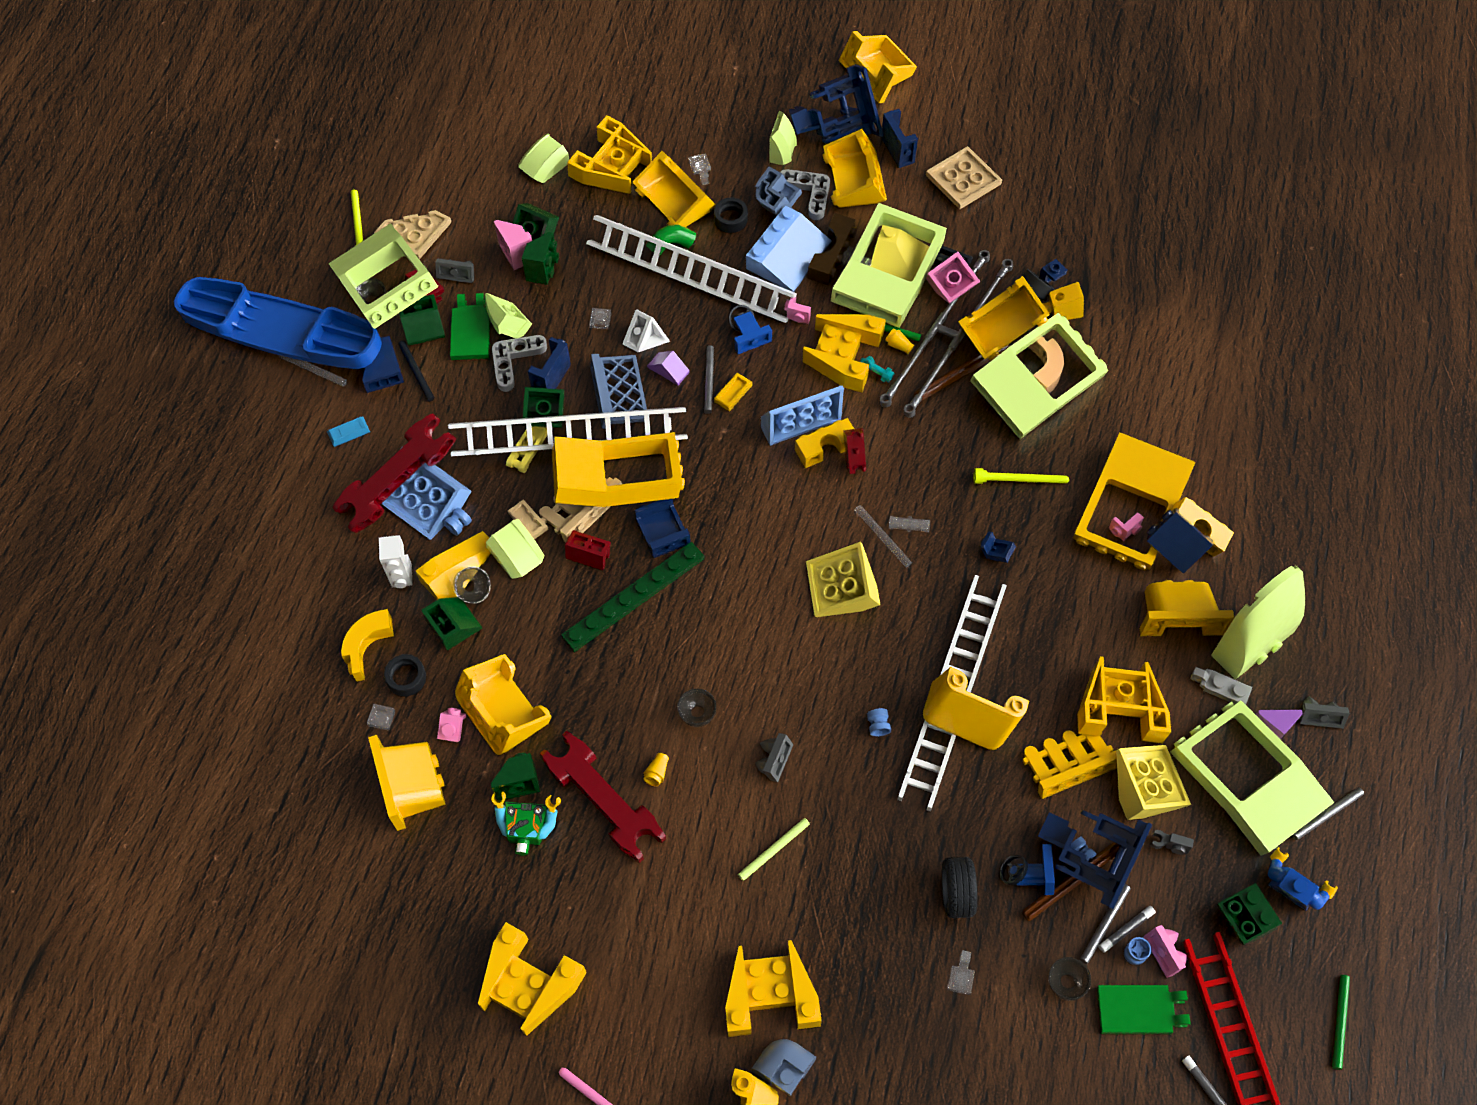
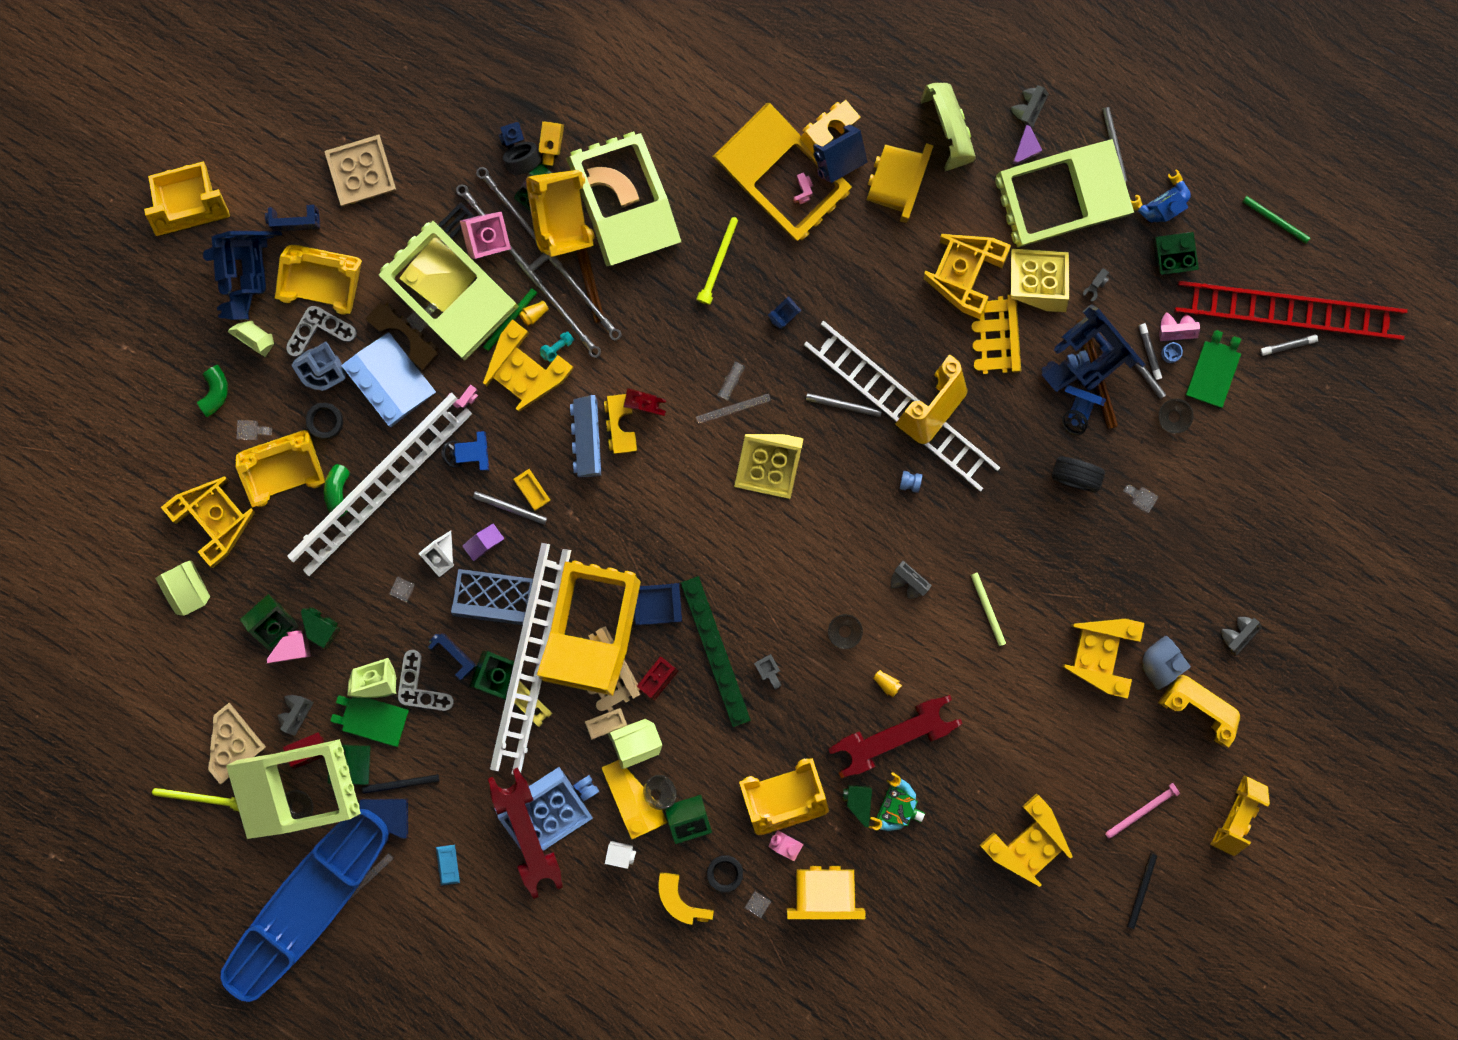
camera: 75 degrees left, 25 degrees up
light grey hinge [1190,667,1252,705] -> none
none -> green cylinder [197,365,228,418]
none -> dark grey plate [754,654,782,689]
none -> flat silver bar [806,393,882,417]

